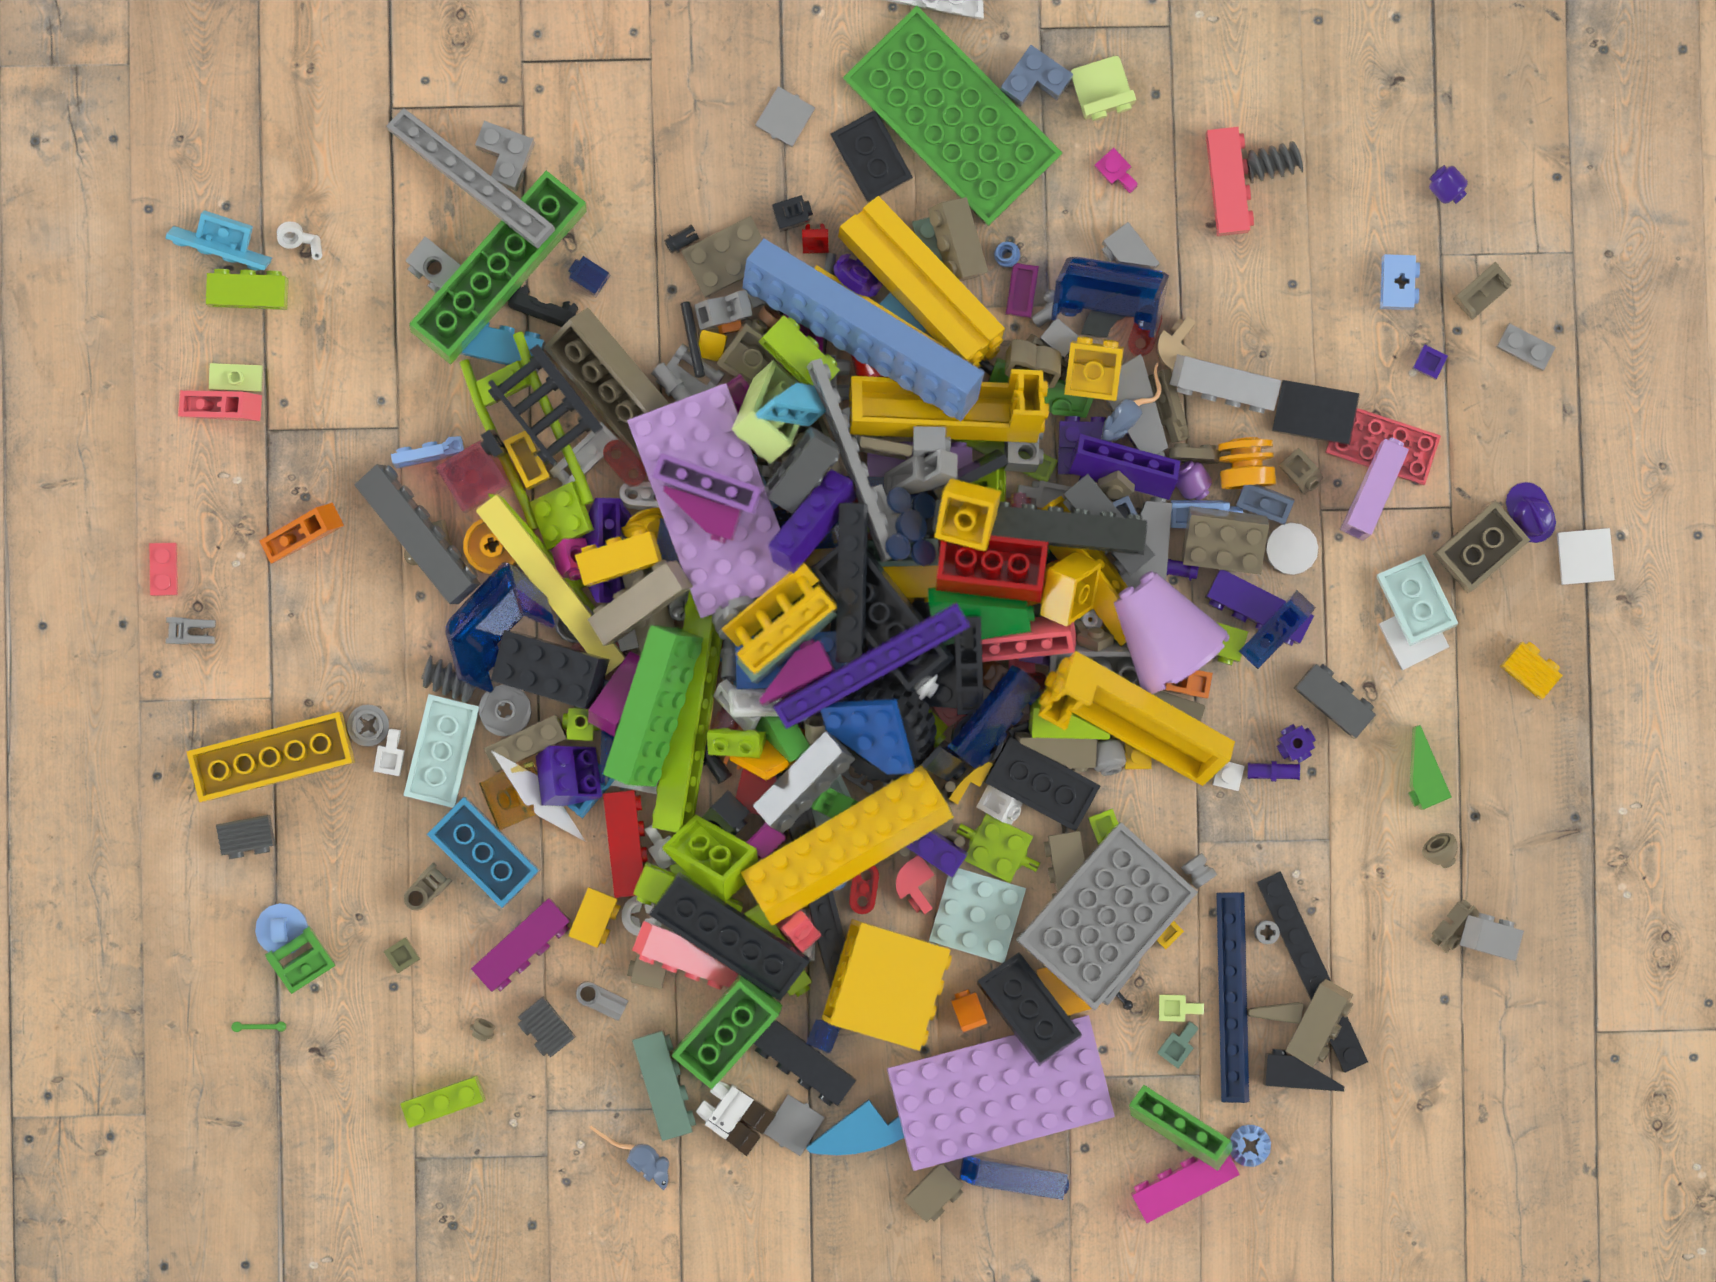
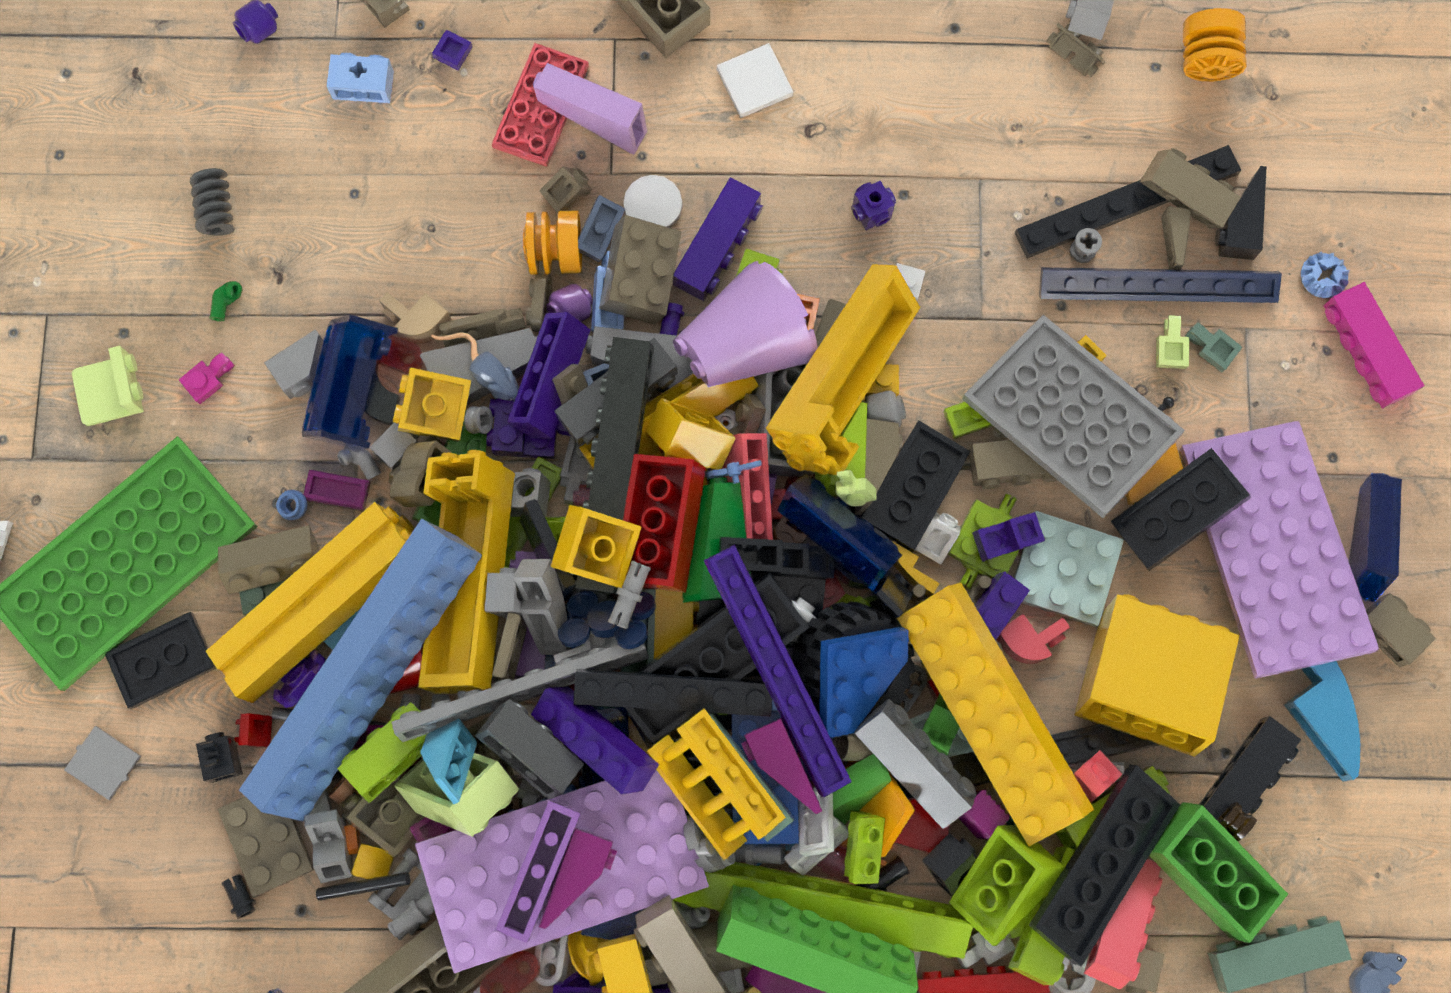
camera: 85 degrees left, 10 degrees down
hips [696,1081,776,1156] -> none
light grey piece [764,1094,825,1156] -> none
clear blue brick [806,1018,840,1053] -> none
red plate [849,865,879,914] -> none
orange slope [951,989,988,1032] -> none
sand blue brick [1000,45,1073,106] -> none
bright green brick [1129,1085,1233,1171] -> none
light grey brick [1169,354,1282,414] -> none
light grey wheel [1181,853,1217,889] -> none
coral brick [1205,127,1254,236] -> none
clear blue slope [1239,590,1316,669] -> none
dark purple pin [1247,761,1300,782] -> none
black tile [1272,380,1360,445] -> none
dark grey brick [1294,664,1376,739] -> none
light aqua plate [1376,554,1458,646] -> none
bright green slope [1408,725,1452,810] -> none
dark tan brick [1422,833,1458,868] -> none
none -> green arm [209,281,243,322]
none -> light grey bush [464,406,493,434]
none -> light grey pin [608,561,651,629]
none -> medium blue piece [706,460,762,484]
none -> yellowish green plate [836,470,876,506]
none -> dark purple slope [972,512,1045,562]
none -> light orange wheel [1183,8,1247,82]
none -> dark brown wheel [1217,801,1257,842]

